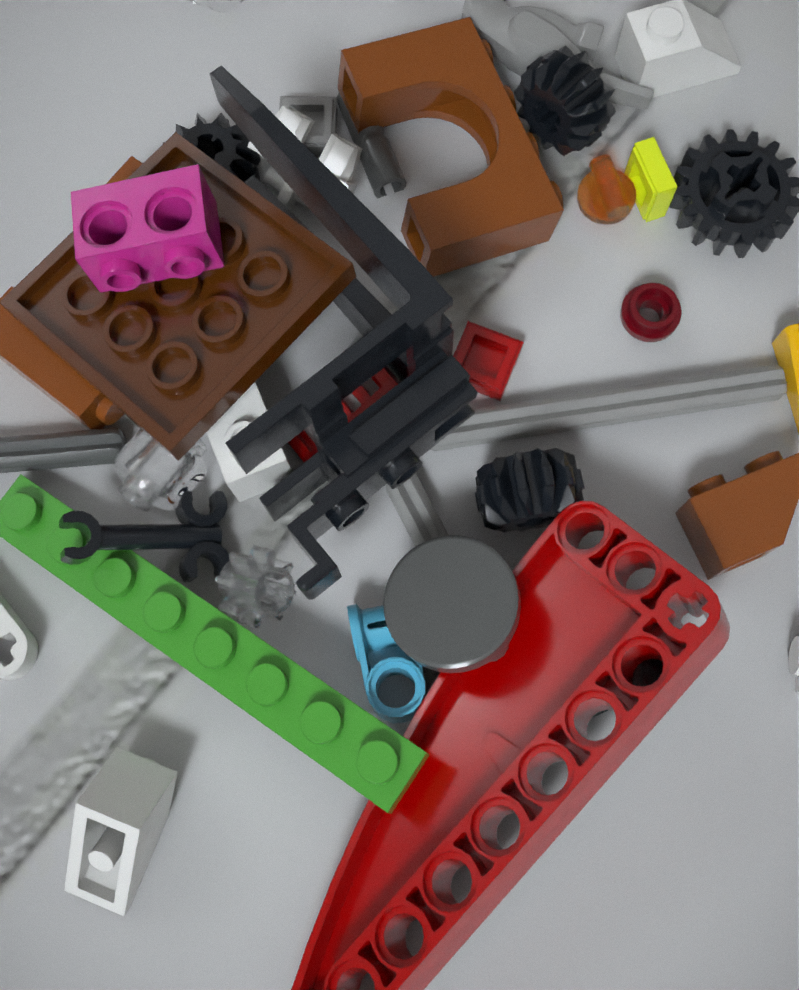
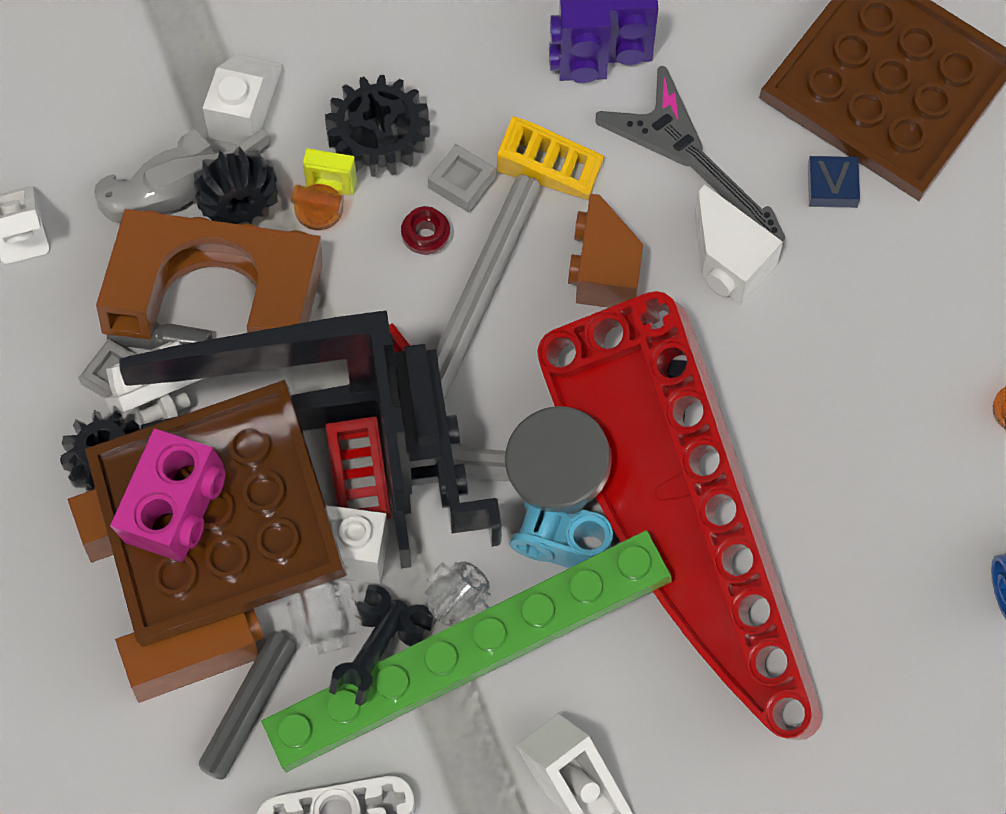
camera: 65 degrees left, 10 degrees down
black gear [475,448,585,533] -> none
none -> light grey plate [428,144,496,212]

